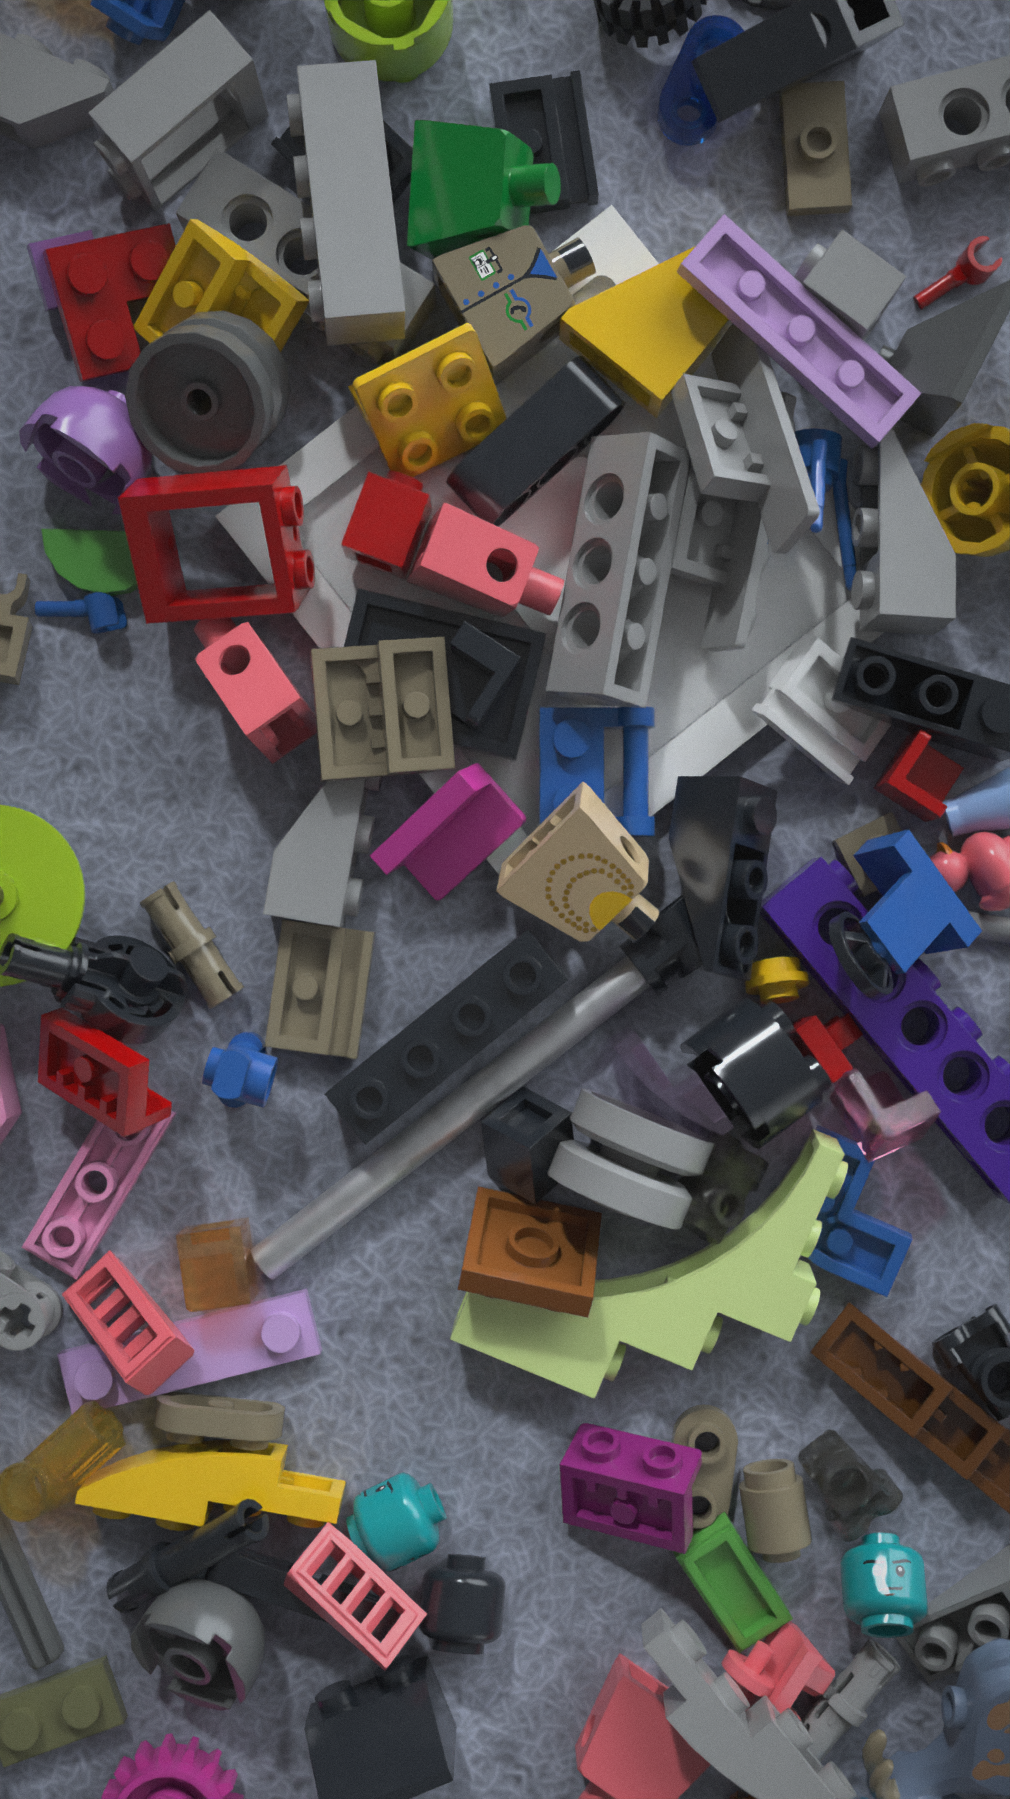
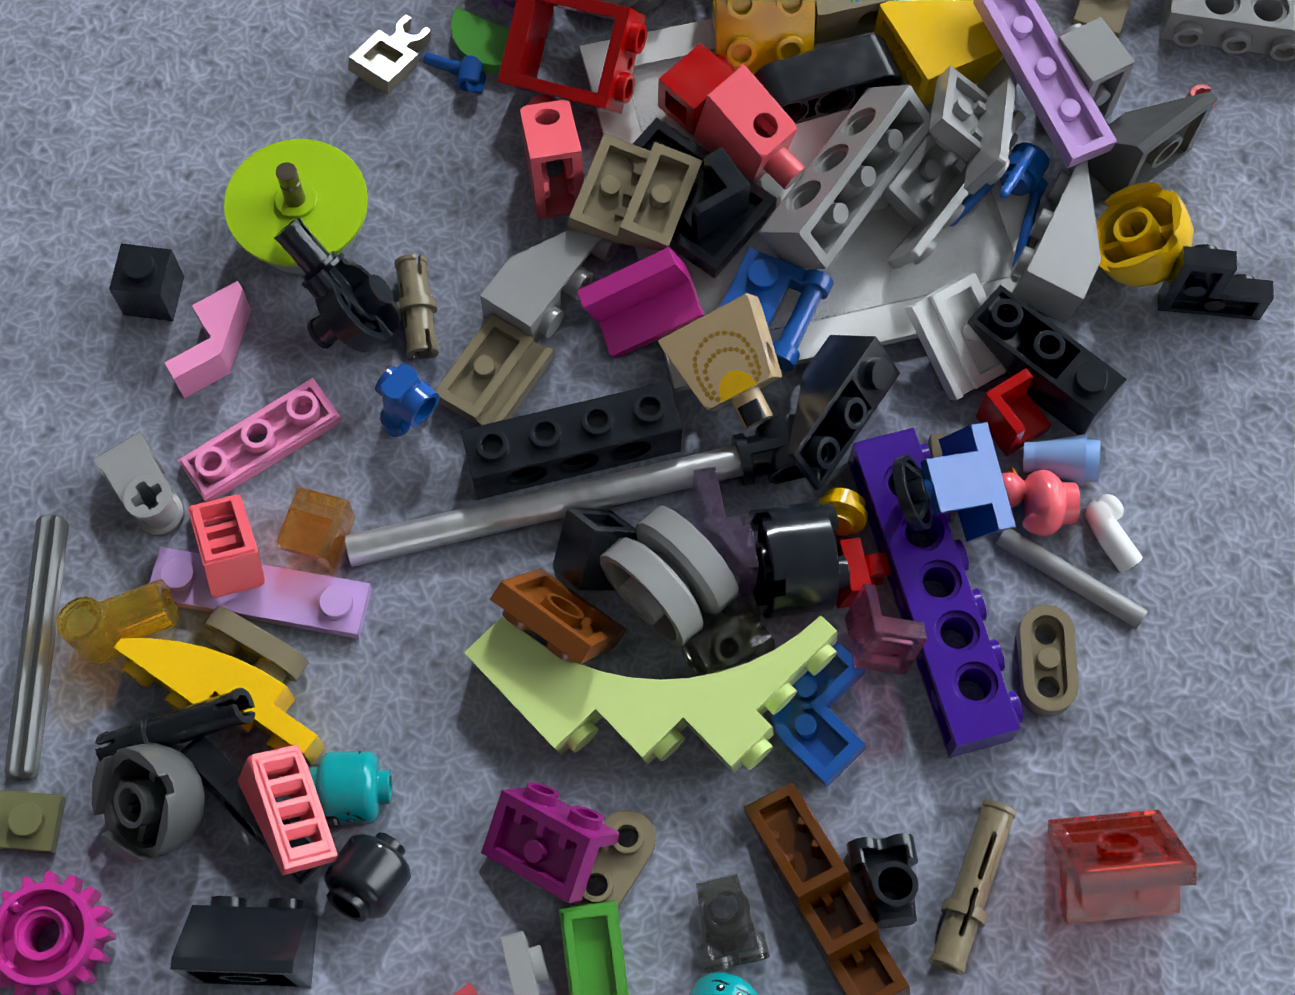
camera: 25 degrees right, 20 degrees down
red bracket [38,1008,172,1137] -> none
dark tan brick [739,1459,812,1563] -> none

